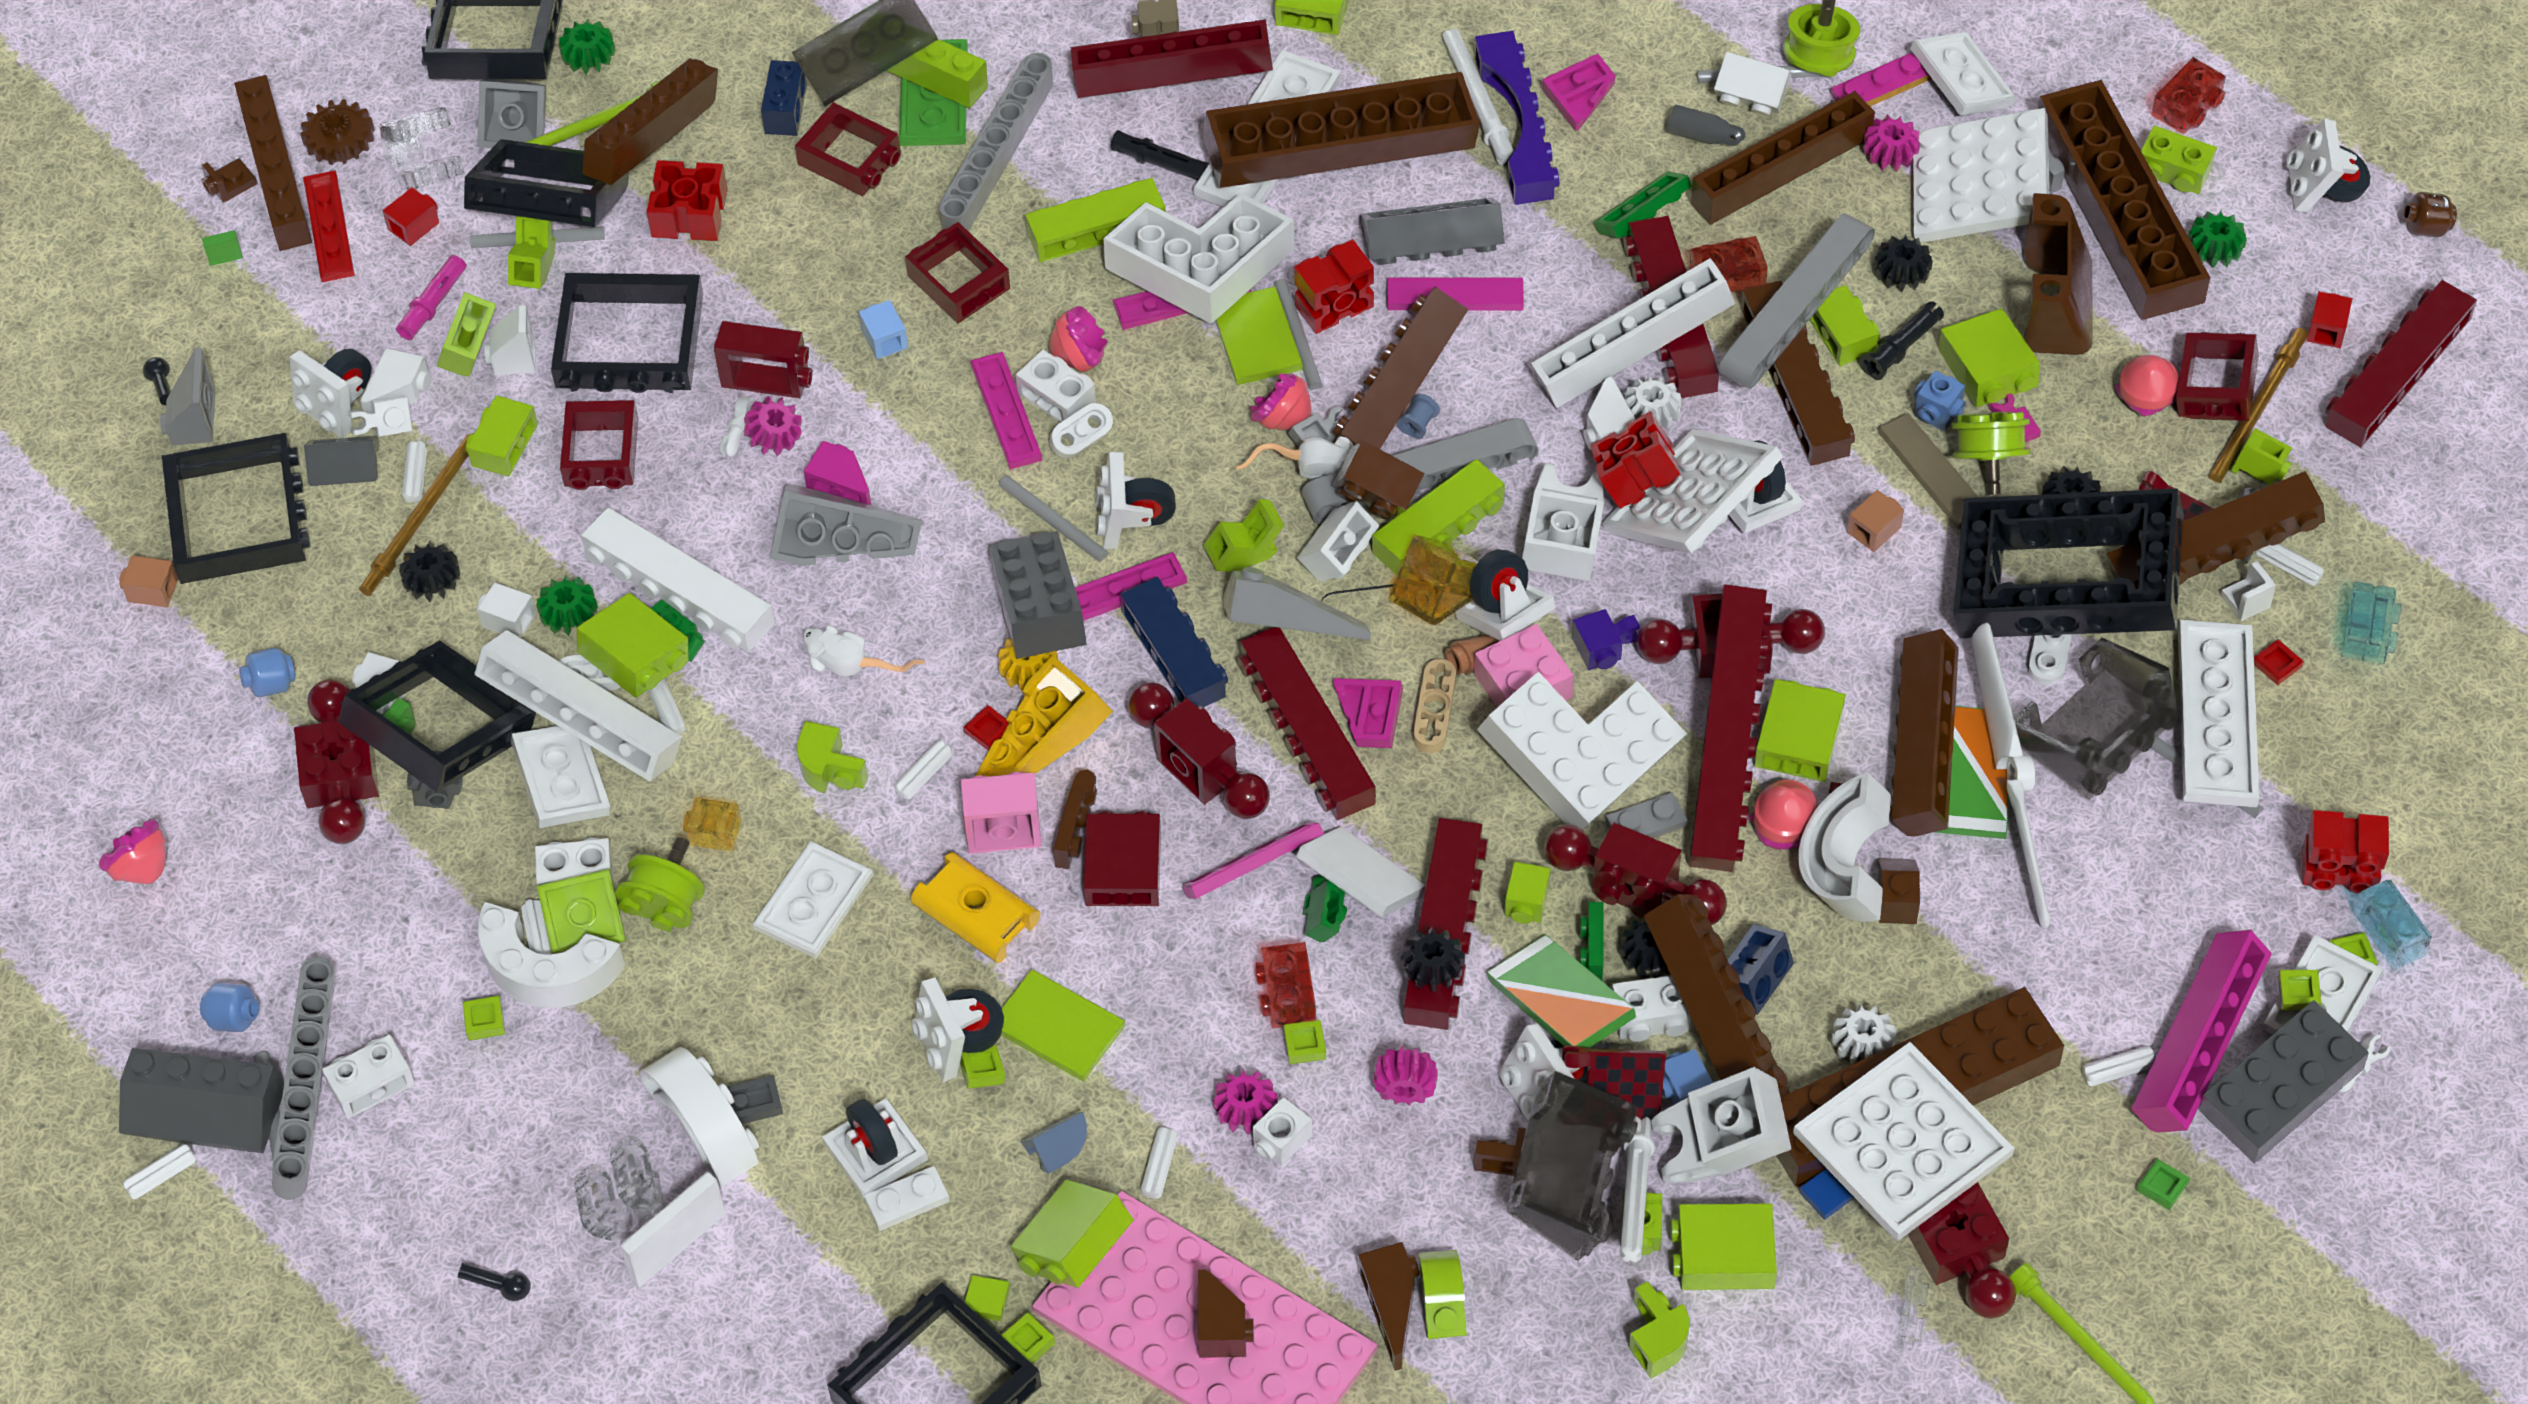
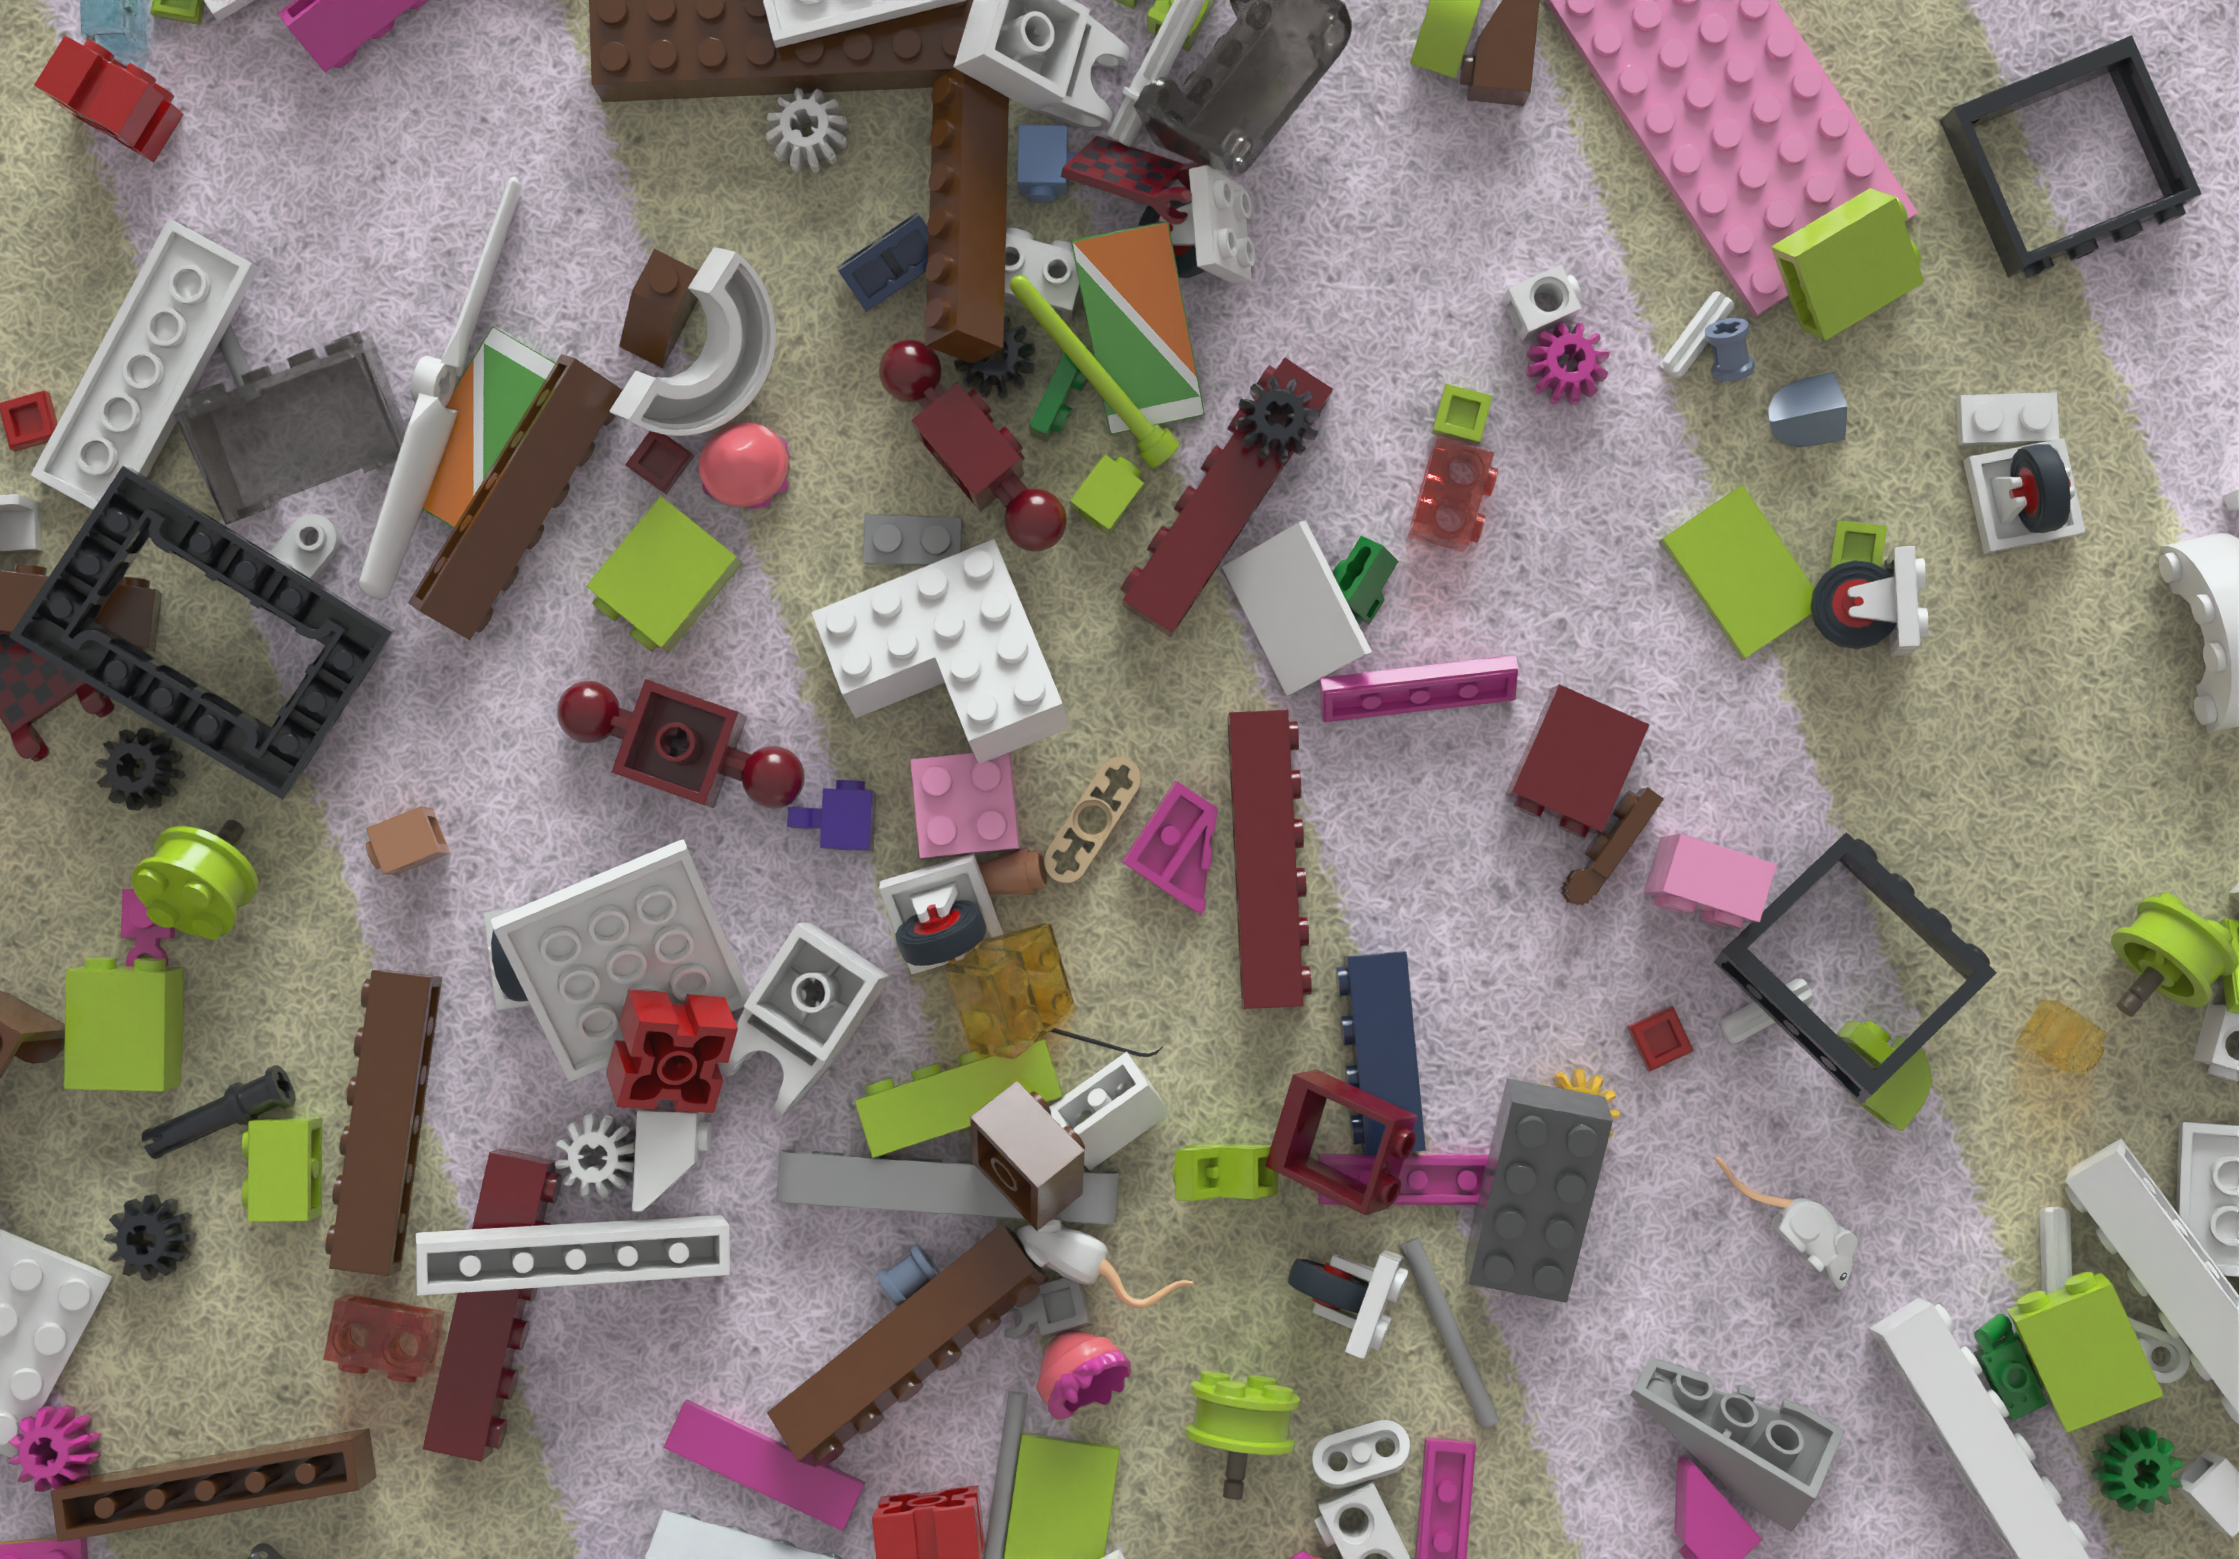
camera: 160 degrees left, 30 degrees up
dark grey plate [727,1075,783,1124] -> none
white tile [752,841,874,959] -> none
yellow piece [911,852,1041,963] -> none
lime tile [965,1275,1010,1321] -> none
yellow wedge [974,655,1113,777] -> none
lime plate [1001,1312,1055,1364] -> none
dark red brick [1128,682,1270,819] -> none
reddish brown slope [1198,1269,1254,1358] -> none
light grey wedge [1223,567,1371,640] -> none
dark pink gear [1373,1046,1438,1106] -> none
reddish brown bracket [1475,1127,1532,1177] -> none
green plate [1594,171,1692,238] -> none
dark red brick [1689,584,1772,872] -> none
light grey beam [1719,213,1875,389] -> none
dark tan tile [1879,413,1979,530] -> none
medium blue brick [1913,370,1966,431] -> none
none -> lime piece [1010,275,1180,469]
none -> lime wheel [1185,1371,1301,1500]
none -> dark red window [1265,1070,1418,1215]
none -> sand blue bush [1705,318,1755,382]
none -> black window [1714,832,1997,1104]

